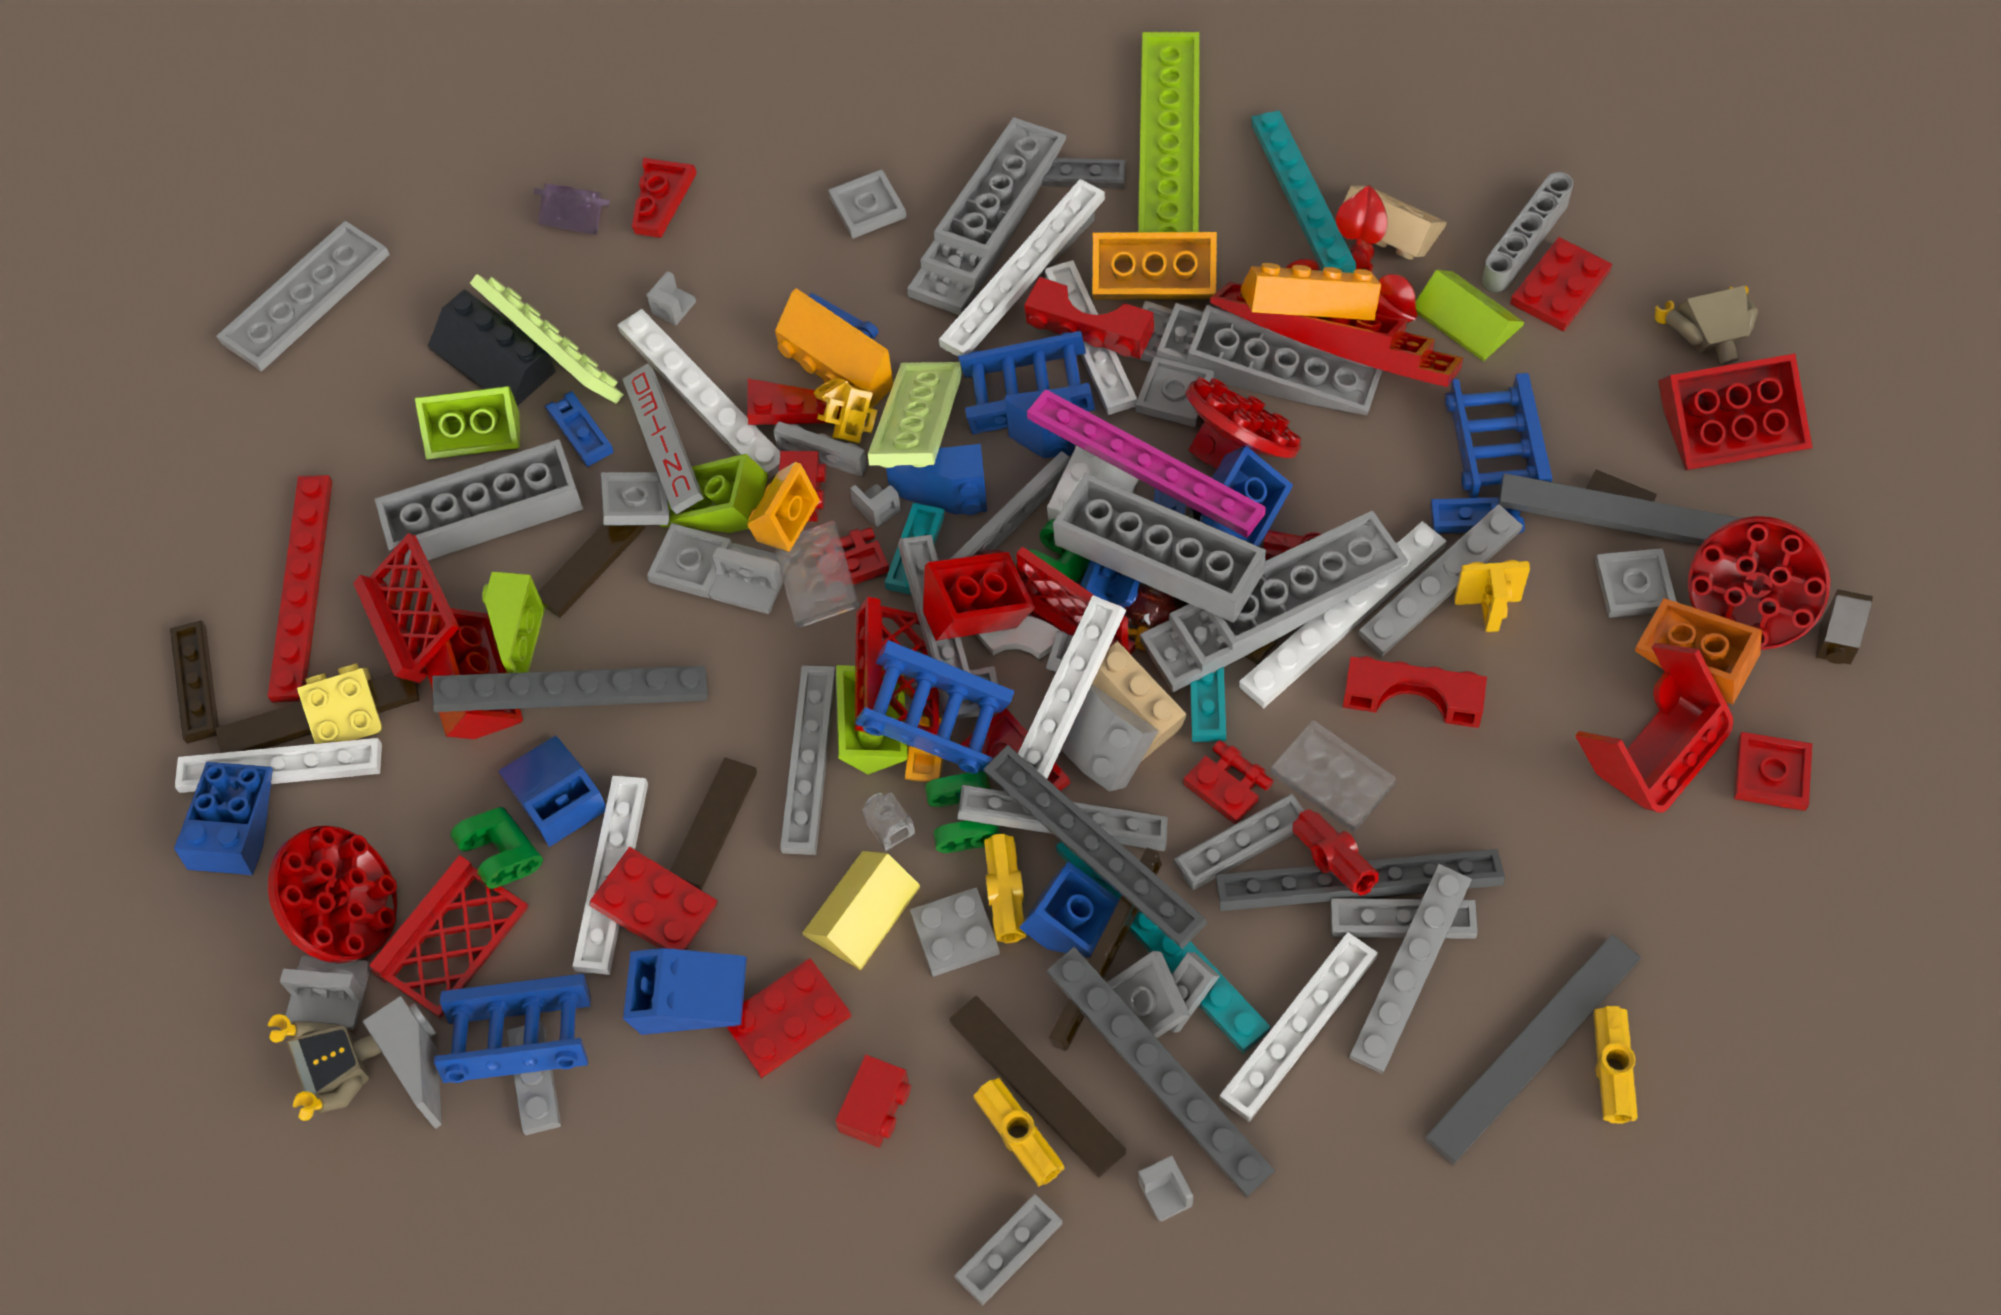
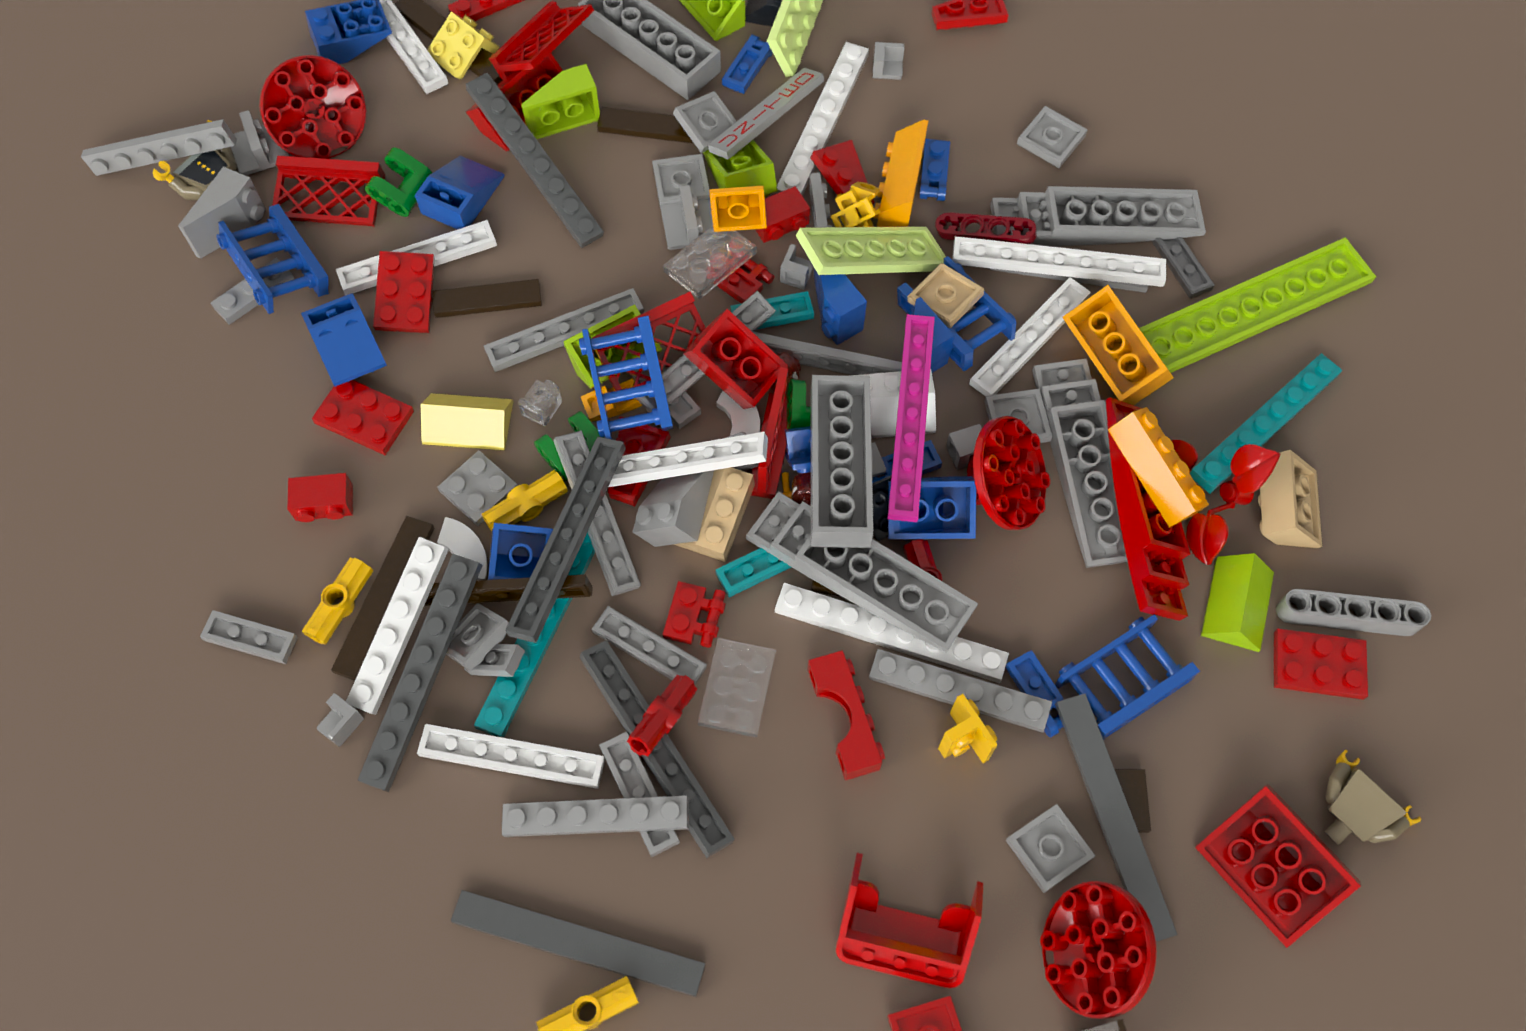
camera: 55 degrees right, 5 degrees up
red arch [1024,277,1154,359] -> none
orange slope [1635,598,1762,705] -> none
none -> light grey plate [81,119,237,176]
none -> white plate [346,537,449,715]
none -> white tile [437,517,489,580]
none -> tan tile [908,263,984,328]
none -> dark red beam [935,213,1037,244]
none -> light grey panel [946,424,982,470]

